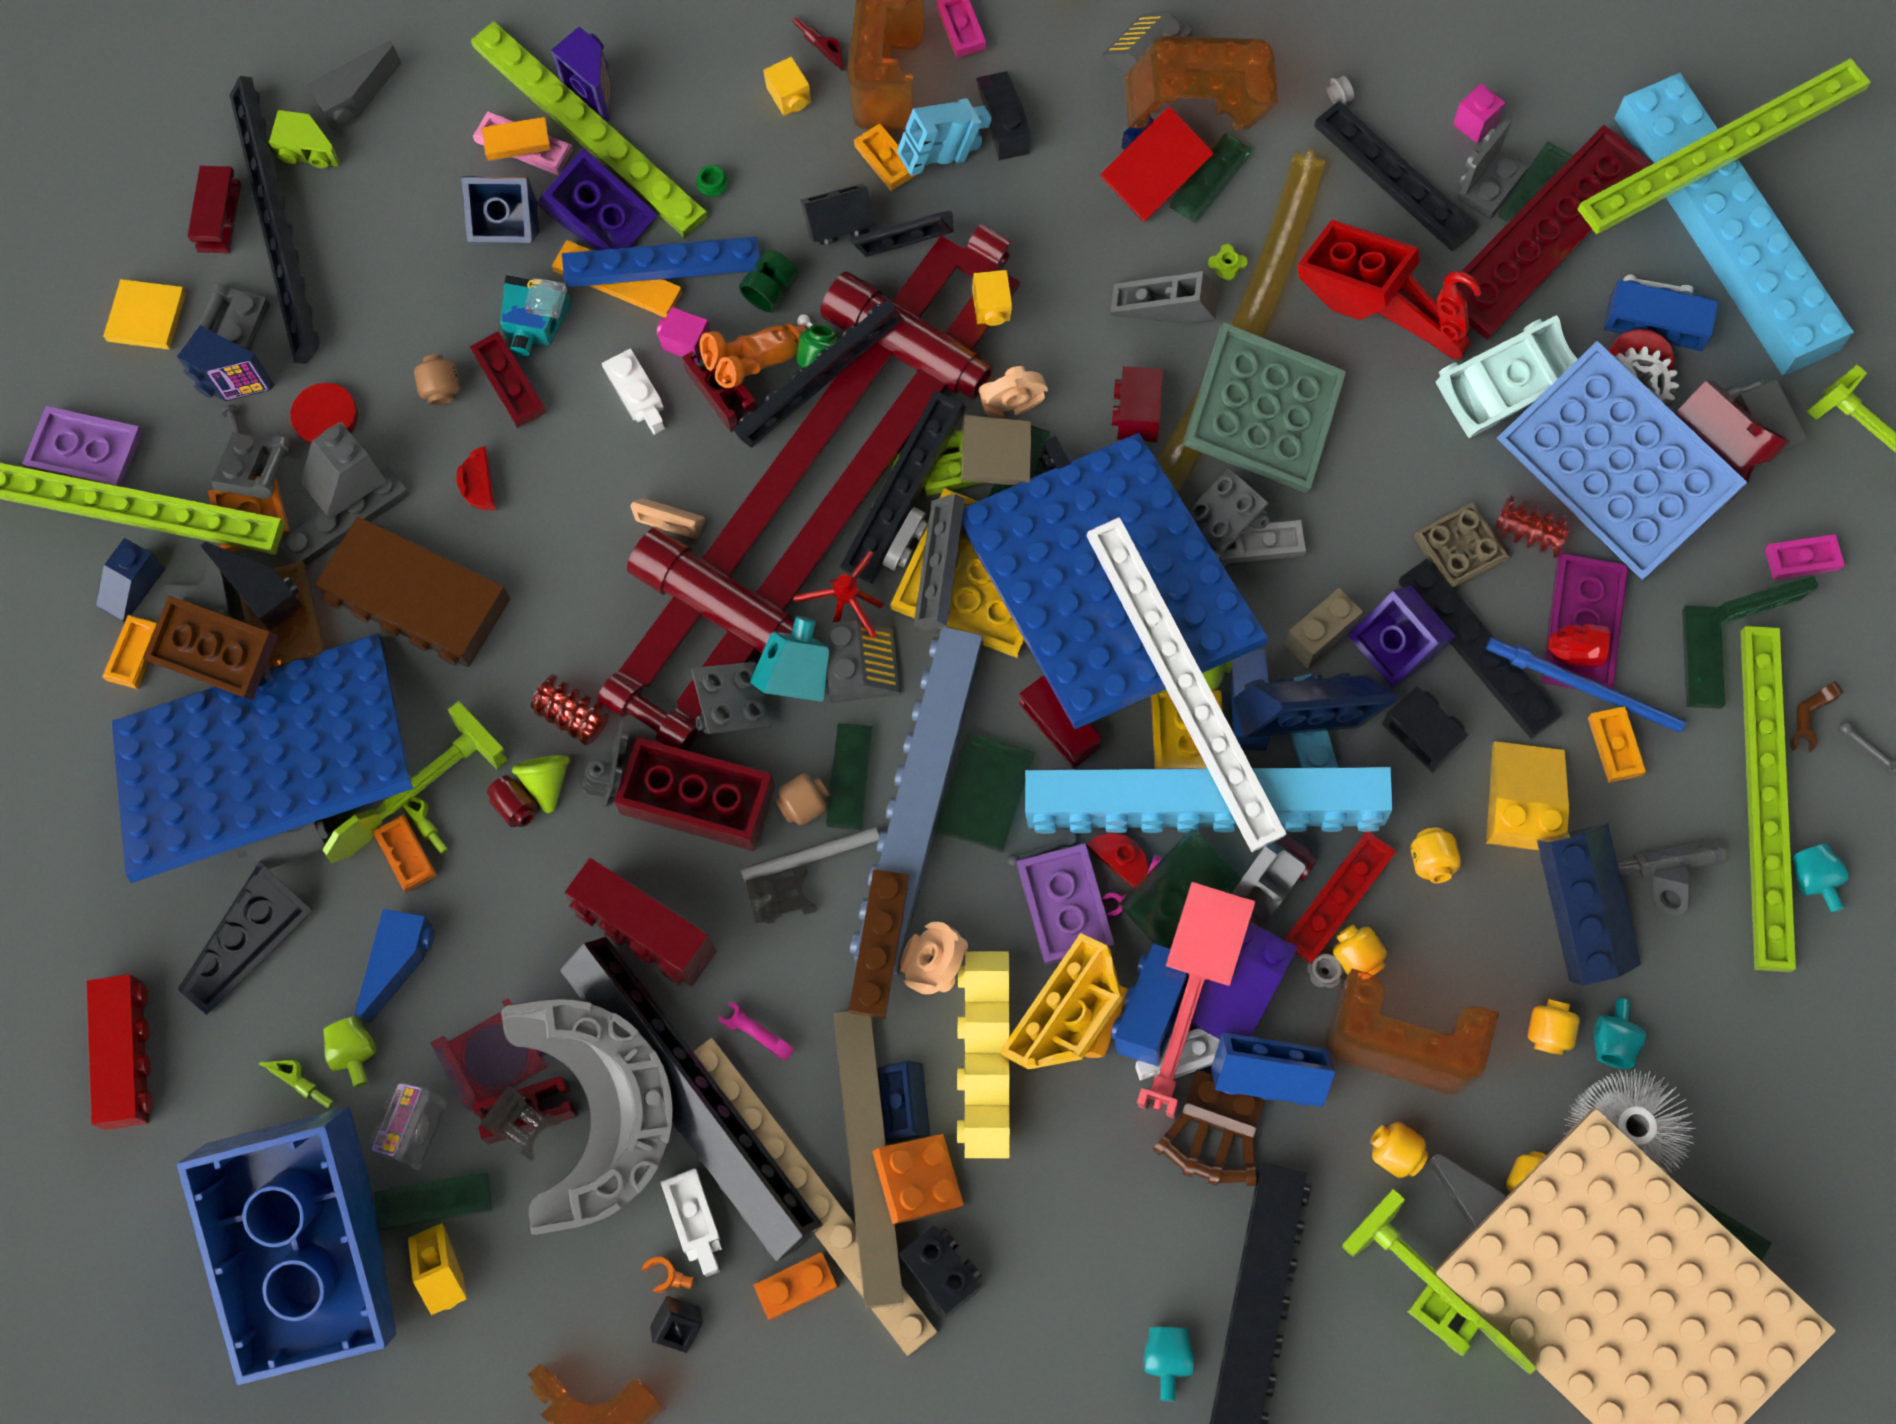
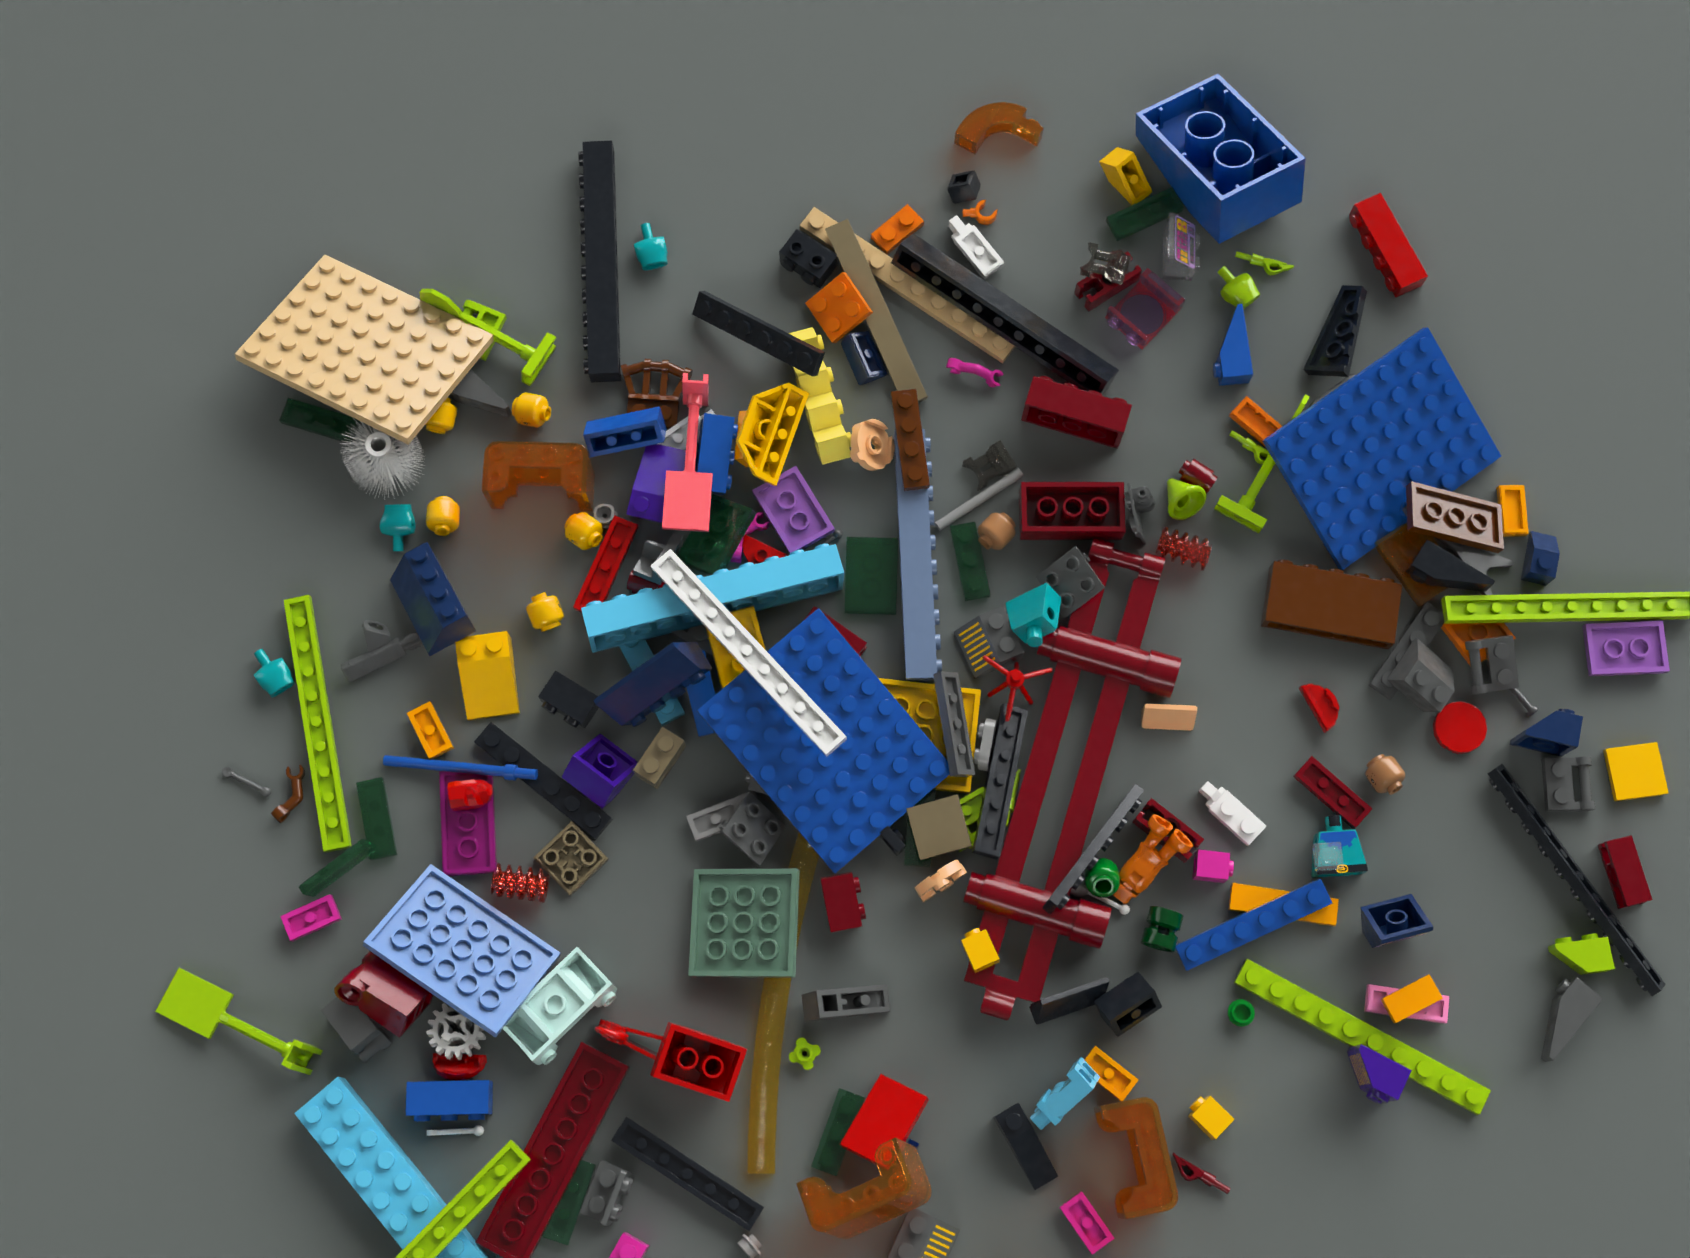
camera: 160 degrees right, 5 degrees up
light grey windscreen [501,999,673,1235] -> none
dark purple slope [537,148,657,250] -> none
none -> black plate [692,291,825,377]

